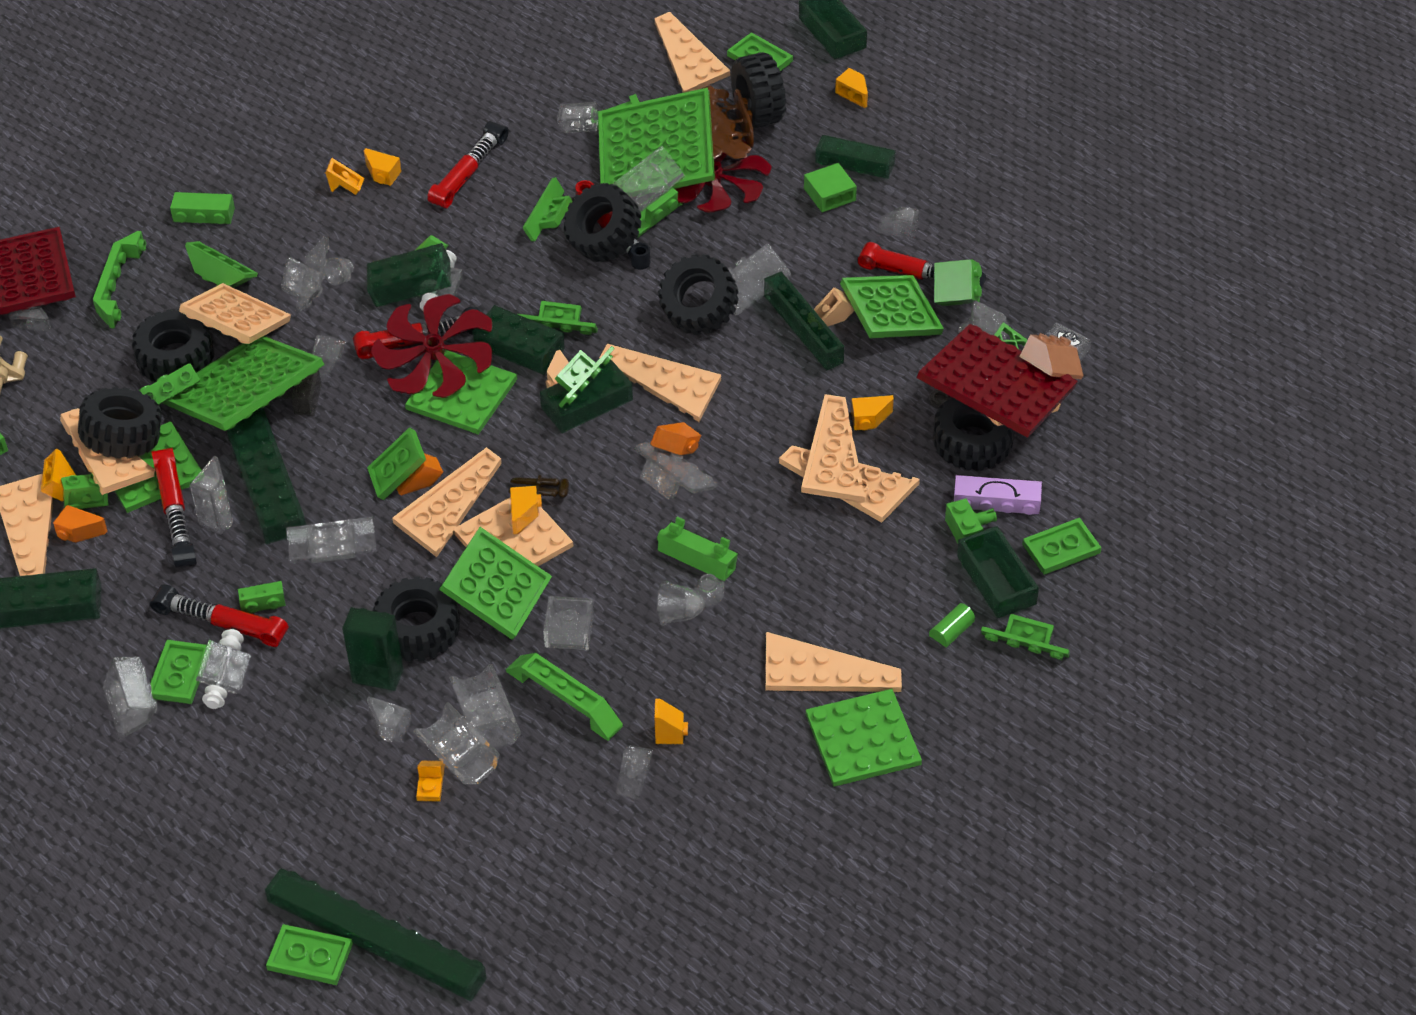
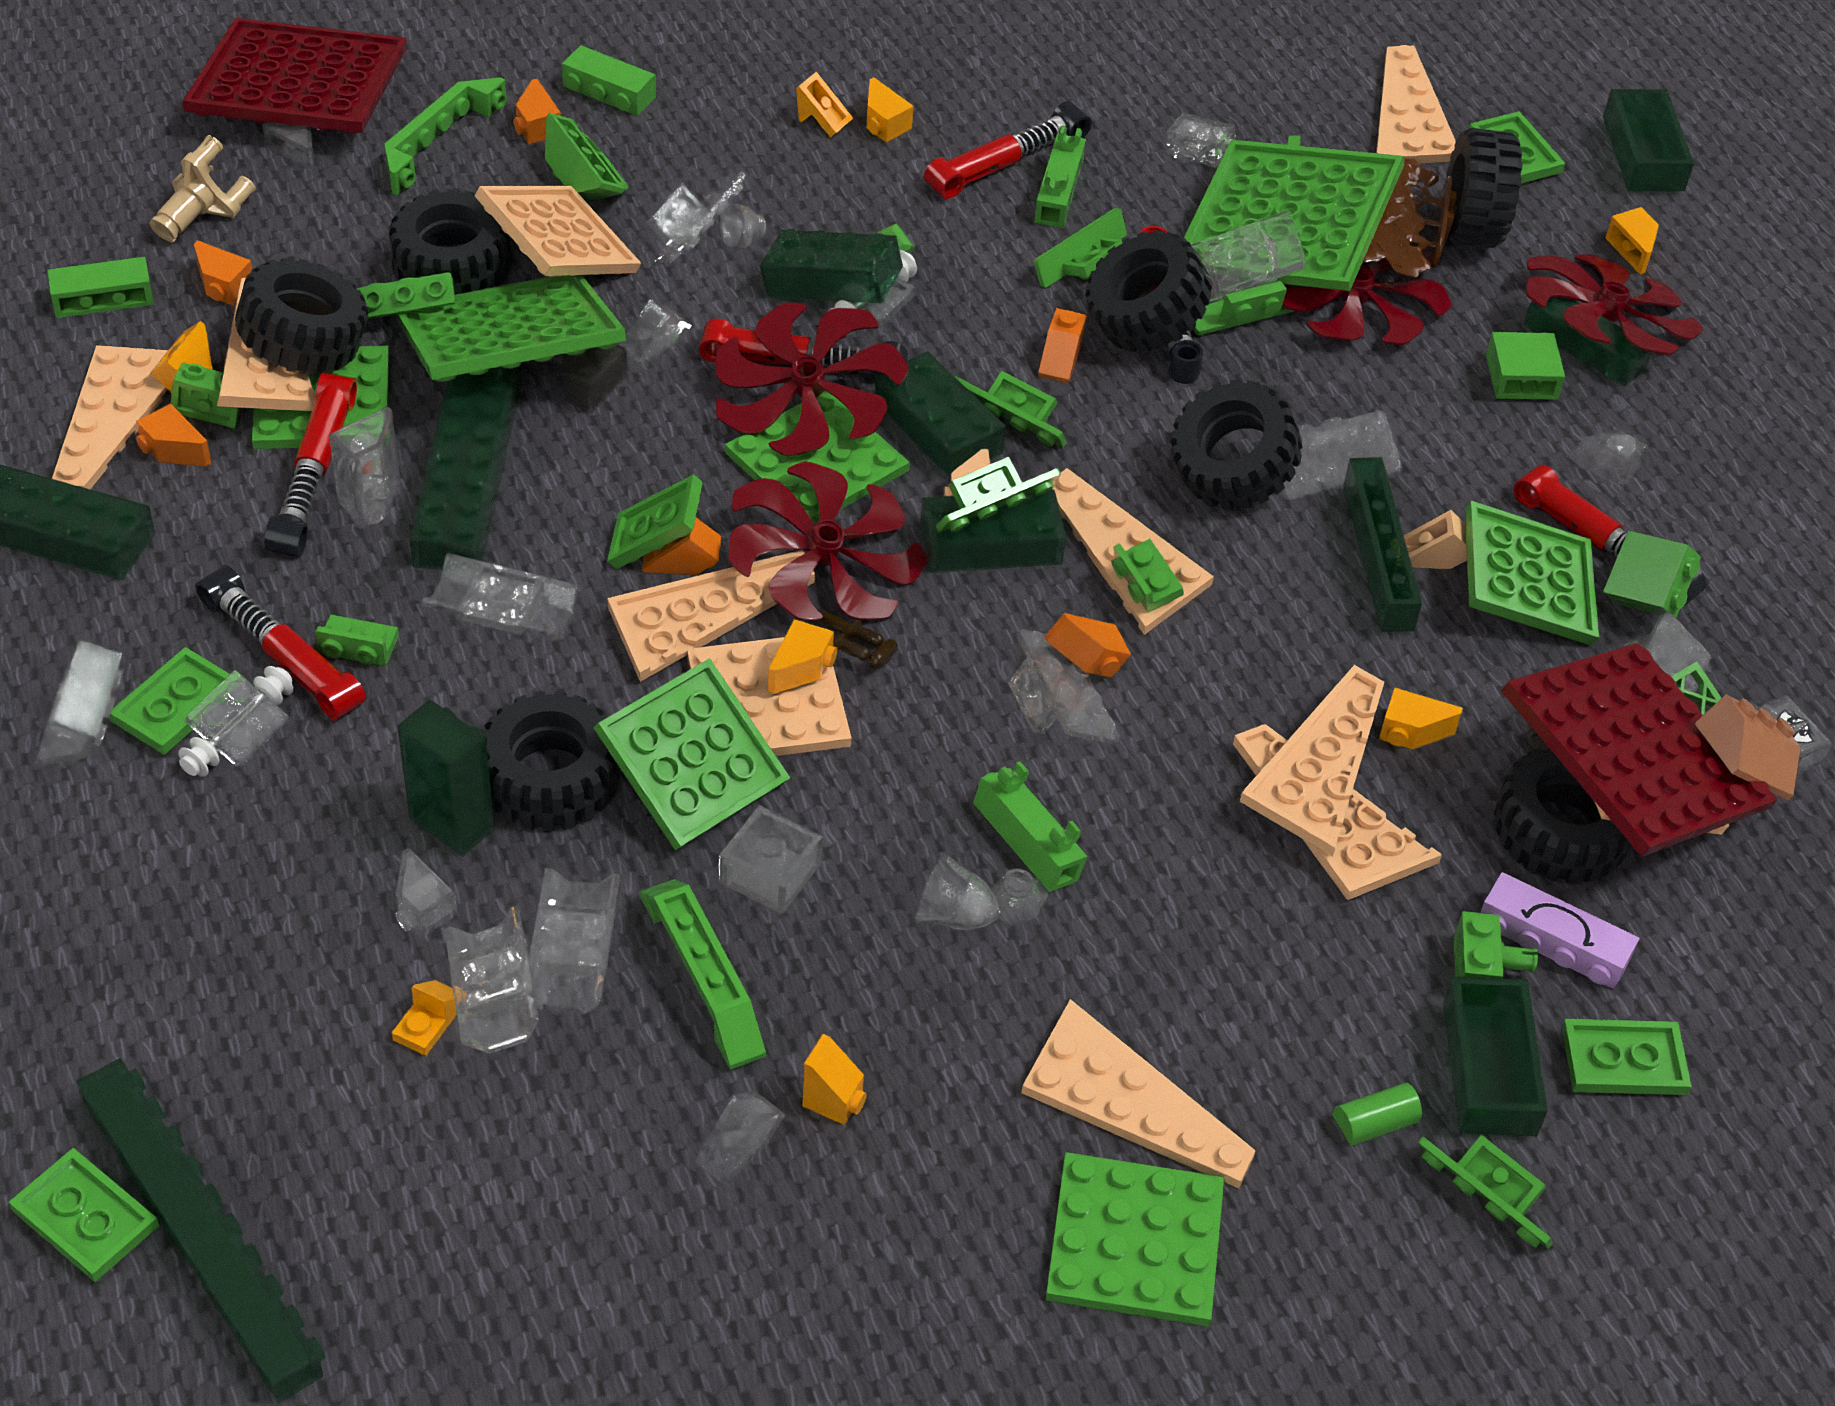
camera: 20 degrees right, 0 degrees up
none -> orange slope [194,240,252,306]
none -> orange slope [513,79,561,144]
none -> dark red piece [728,461,928,621]
none -> bright green brick [1034,125,1086,228]
none -> orange slope [1038,308,1087,383]
none -> bright green bracket [1111,539,1184,613]
none -> dark red piece [1526,254,1703,355]

